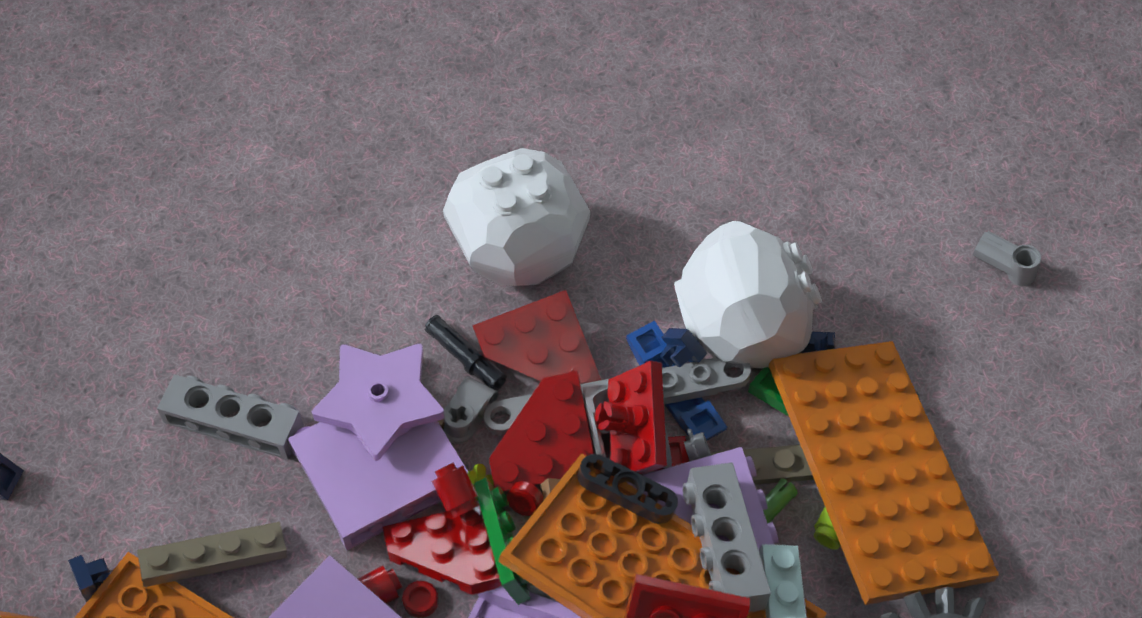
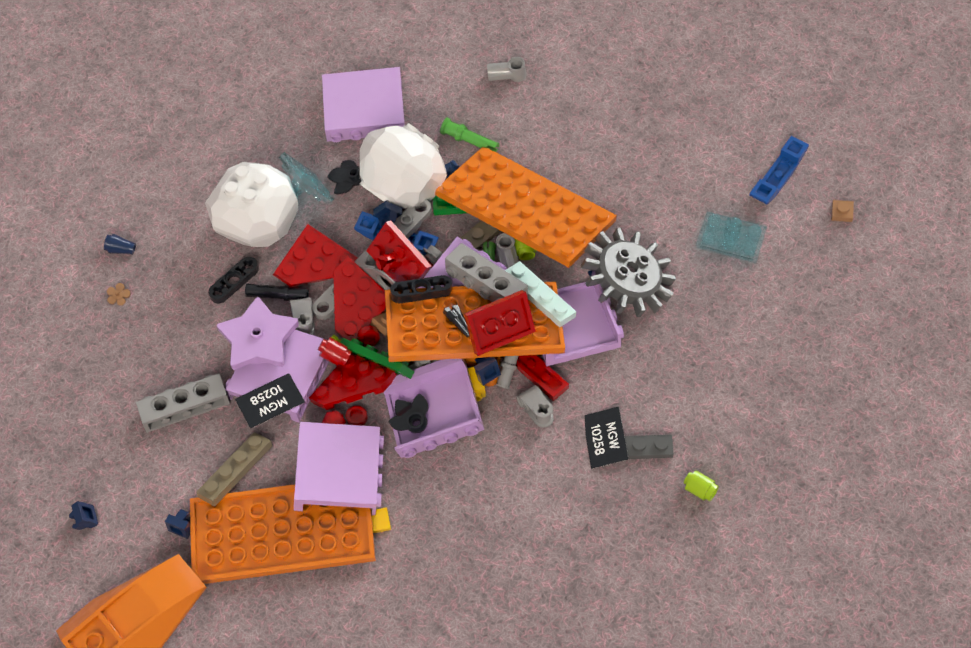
camera: 35 degrees left, 0 degrees up
none -> dark blue cone [104,234,136,255]
none -> medium nougat plant [107,283,131,306]
none -> black beam [208,257,259,304]
none -> black sticker [235,373,305,428]
none -> clear light blue plate [278,152,334,204]
none -> lavender panel [322,67,405,142]
none -> black plate [327,160,361,194]
none -> bright green pin [440,117,500,152]
none -> black piece [443,305,470,338]
none -> light grey piece [496,233,519,269]

